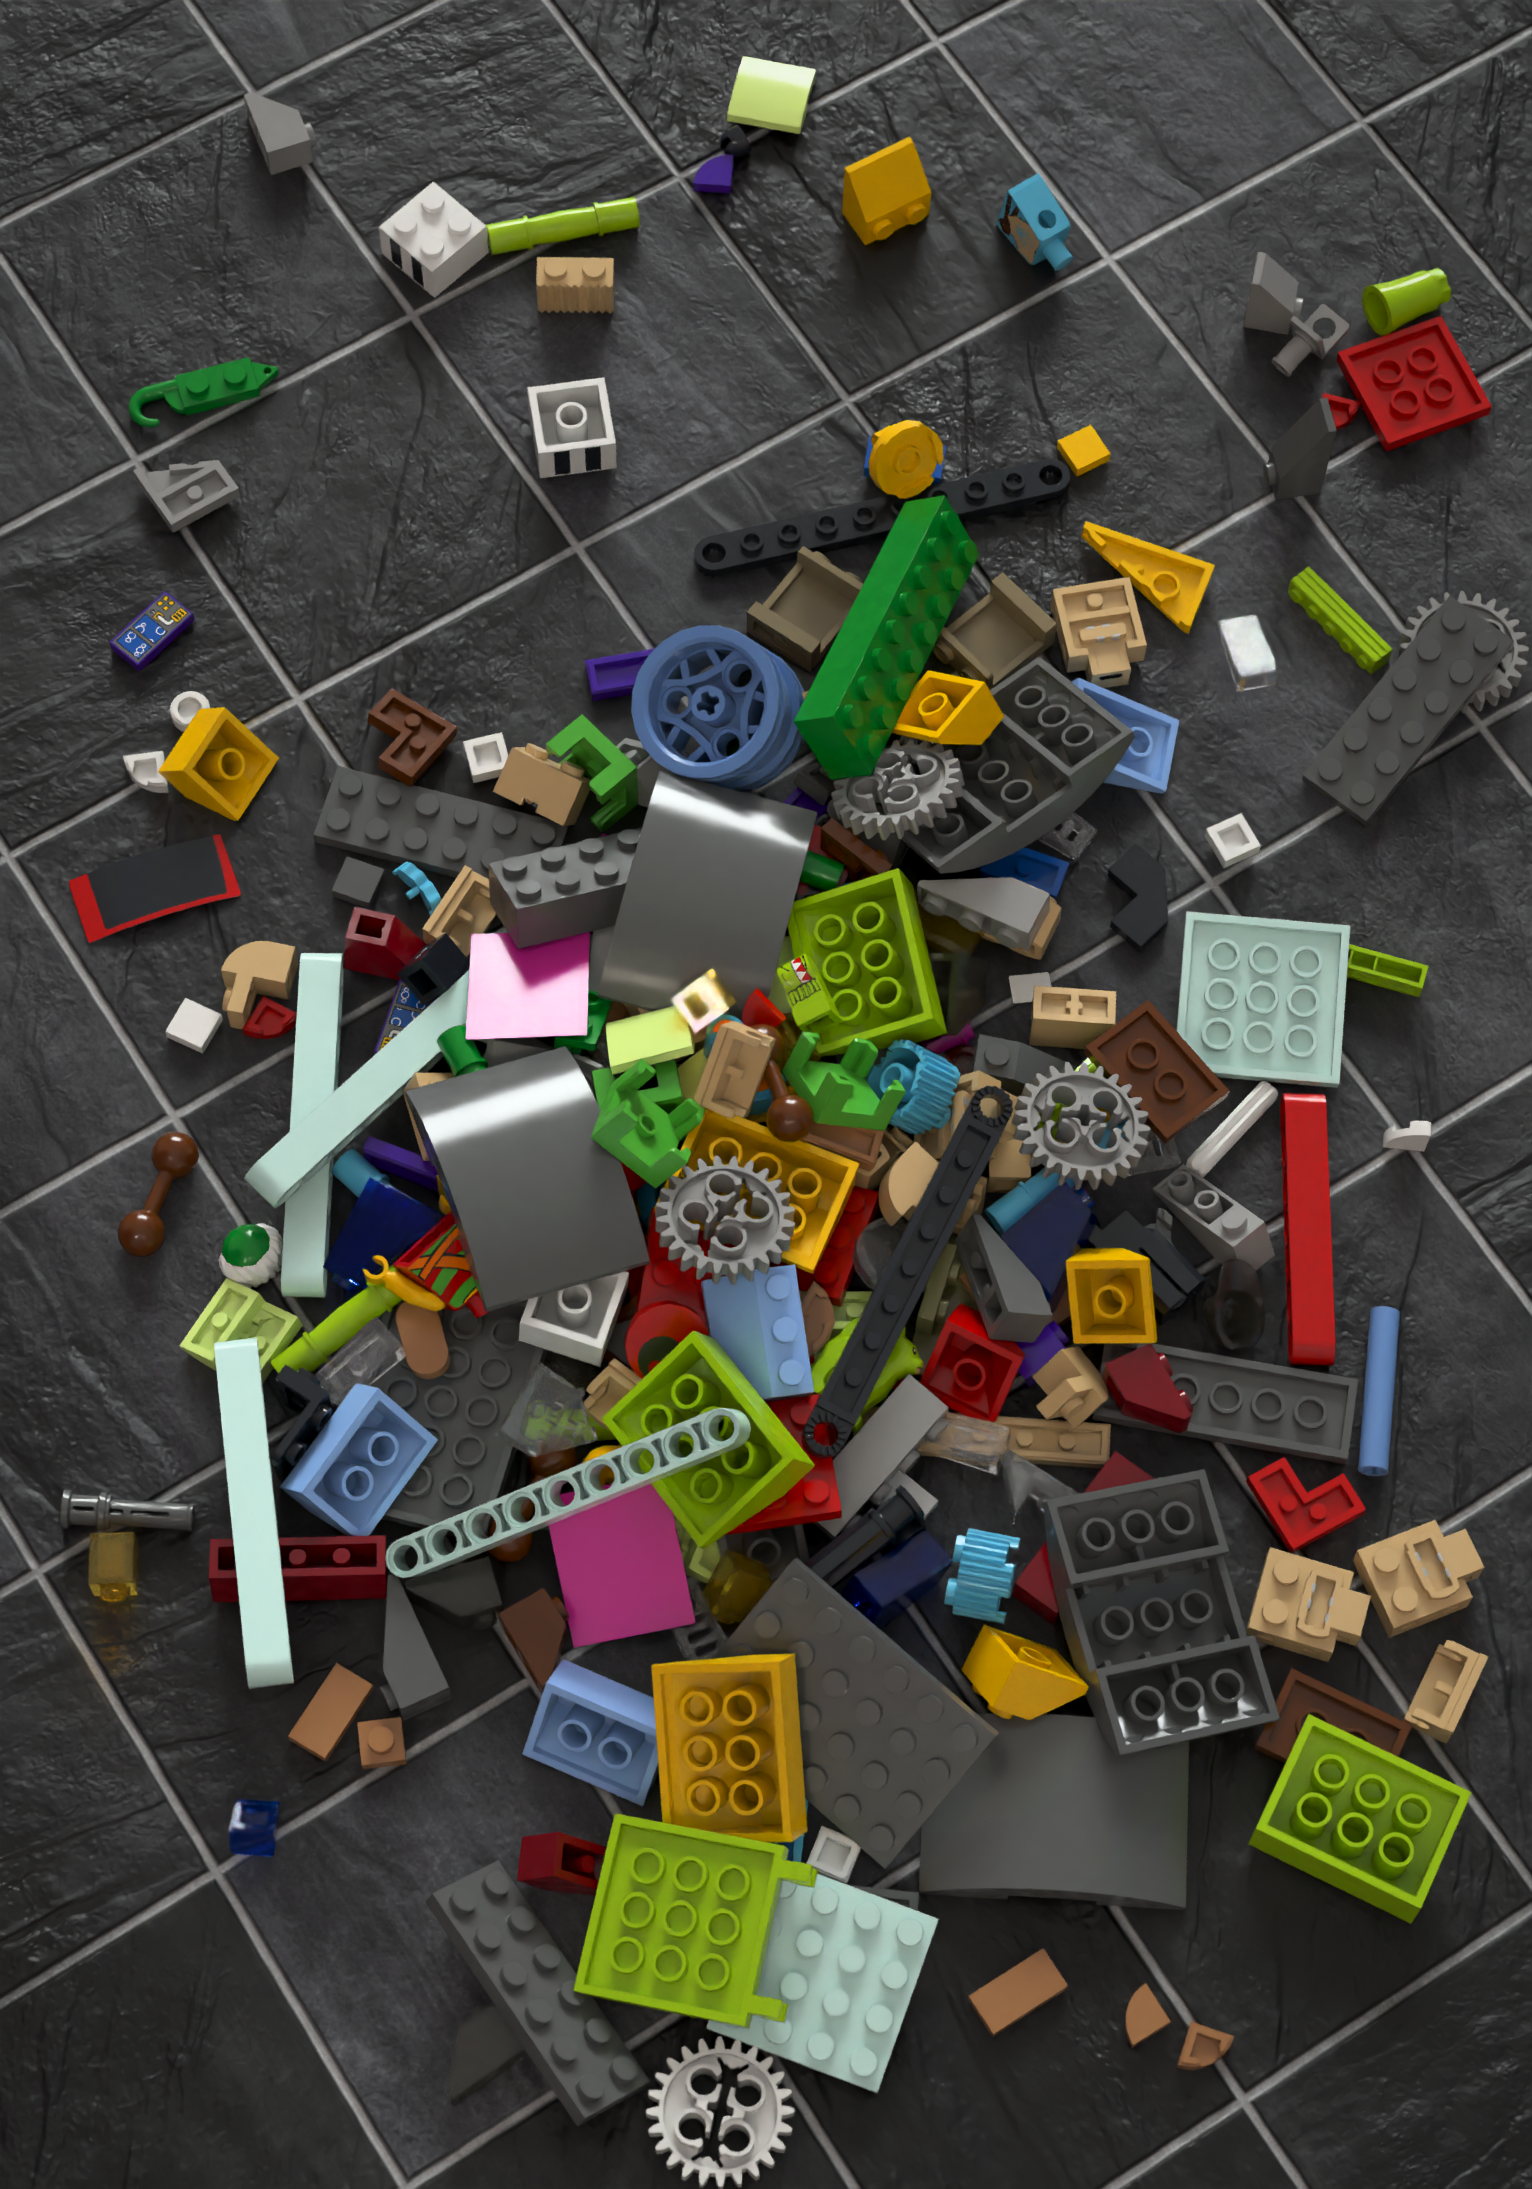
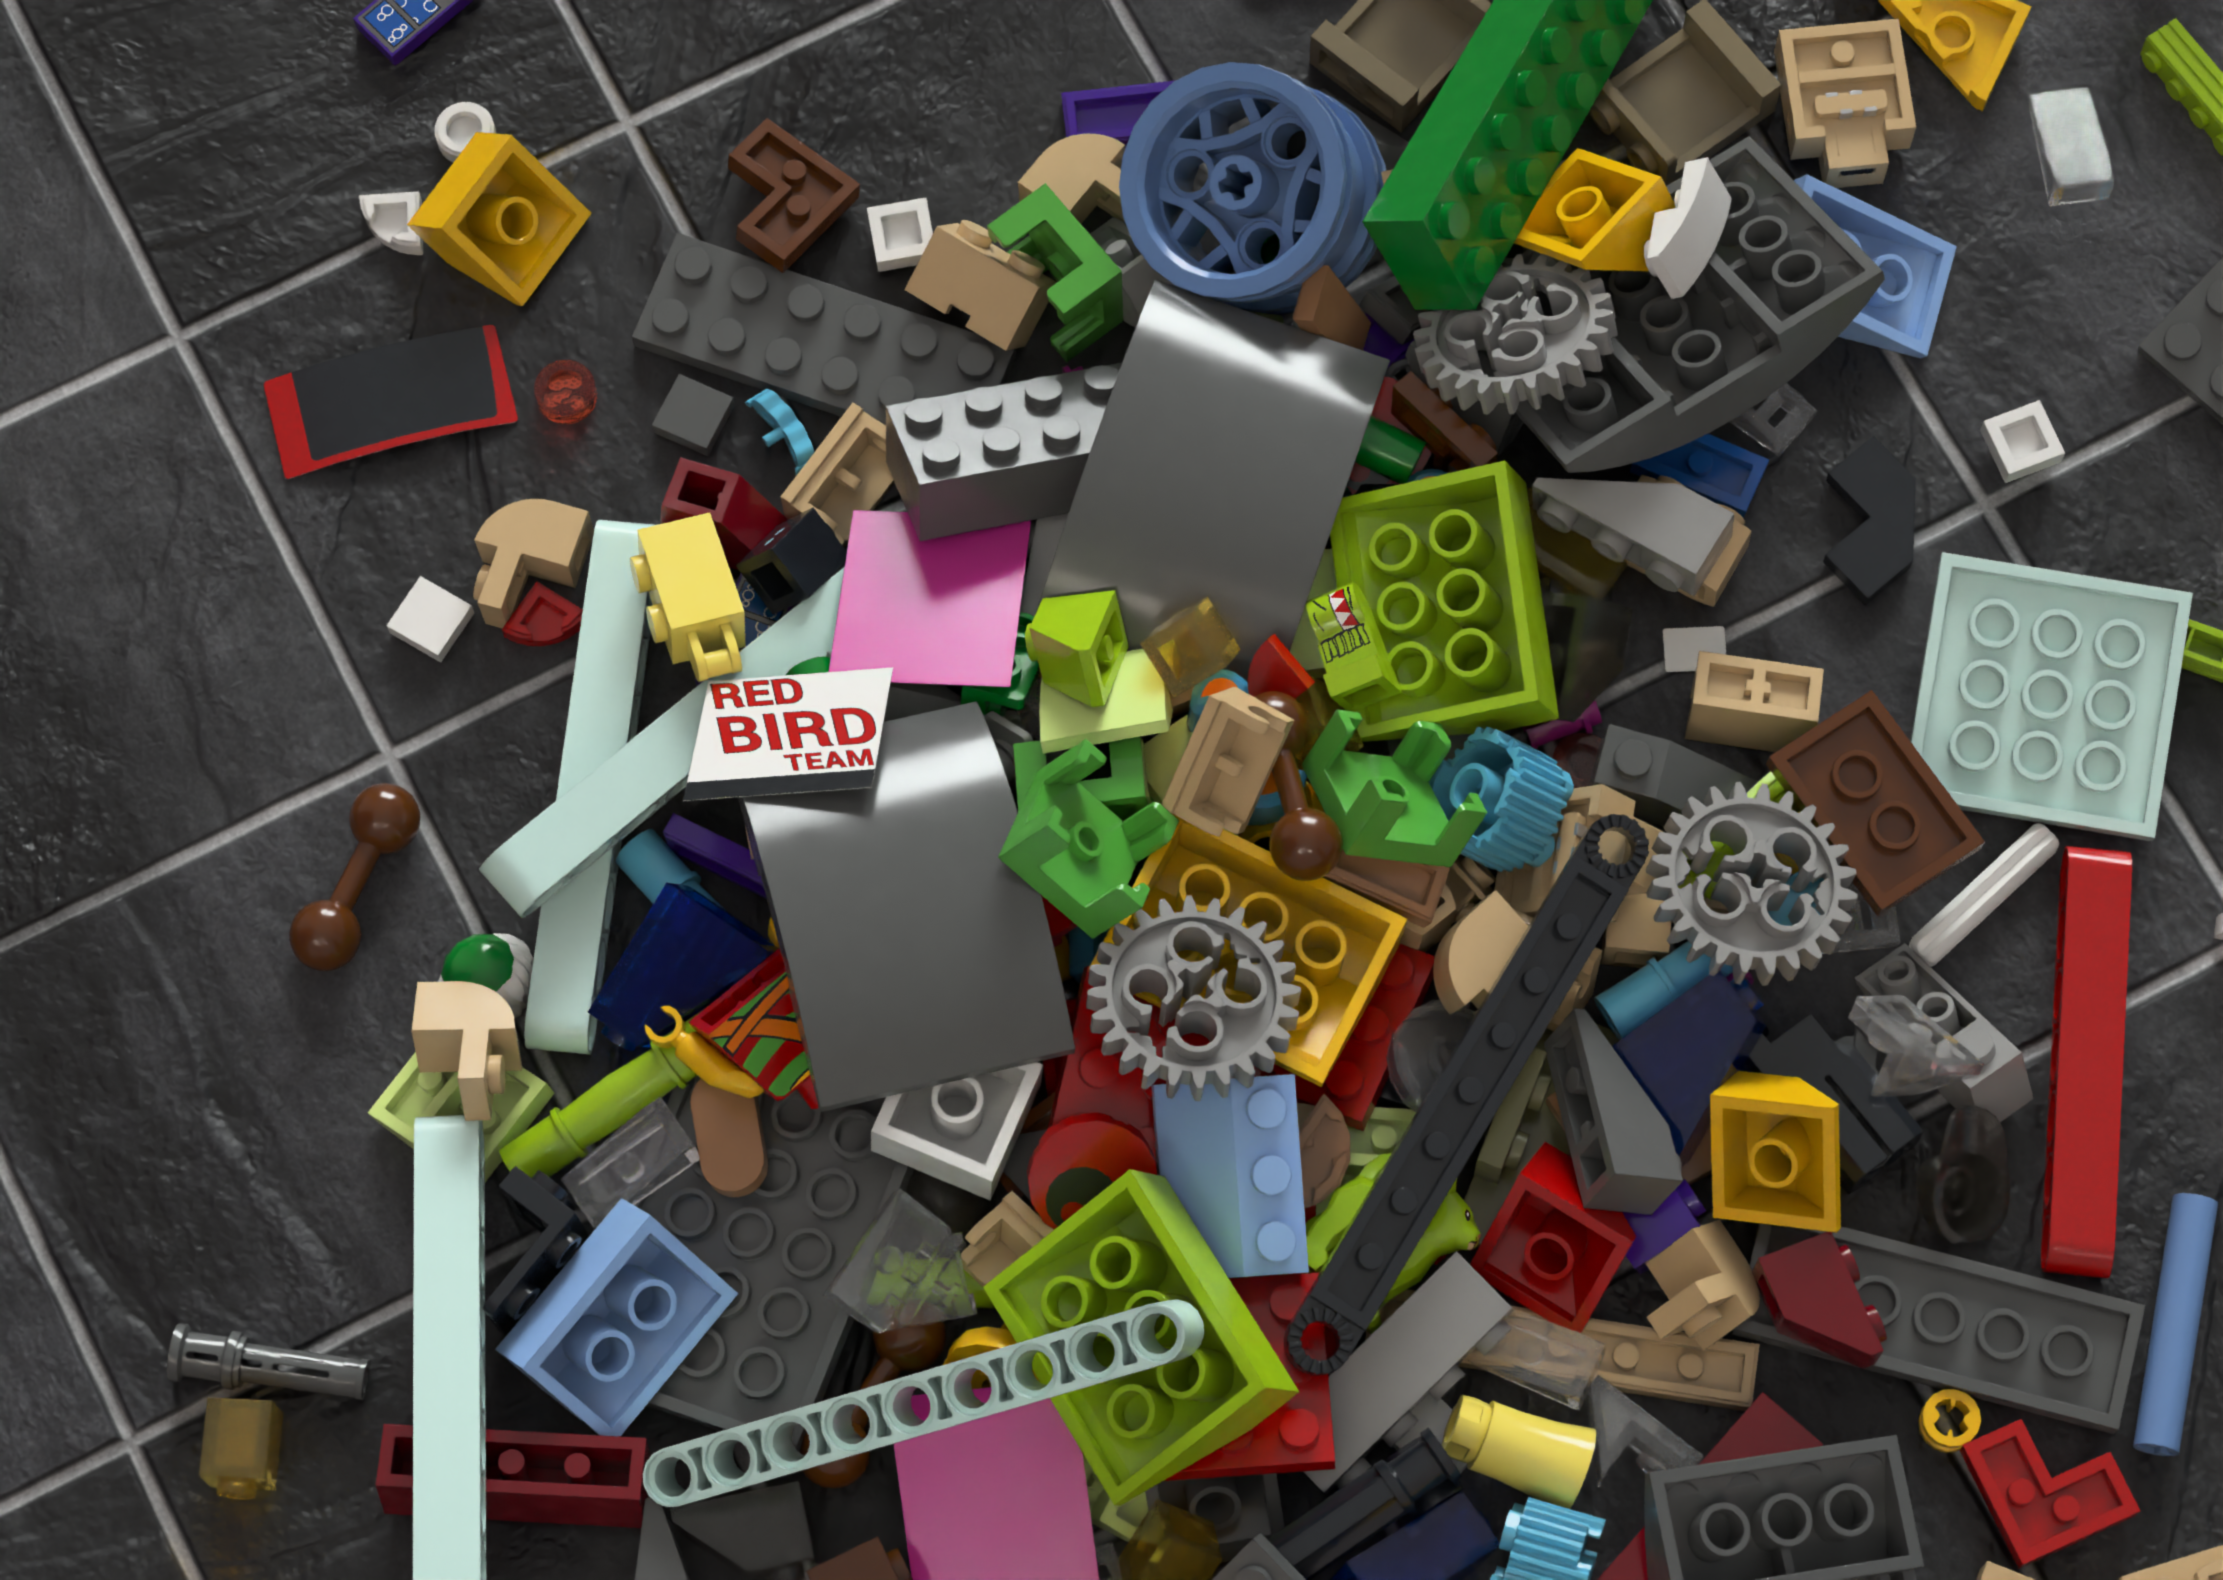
camera: 10 degrees right, 5 degrees up
none -> tan brick [412,981,522,1121]
none -> clear red tile [534,360,597,424]
none -> light yellow brick [630,512,746,682]
none -> sticker [683,667,893,801]
none -> tan brick [1018,133,1125,224]
none -> lime slope [1025,590,1129,707]
none -> medium nougat tile [1292,265,1371,350]
none -> light yellow plant [1441,1395,1596,1509]
none -> white slope [1644,157,1732,299]
none -> clear slope [1848,995,1984,1097]
none -> yellow bush [1918,1389,1981,1453]

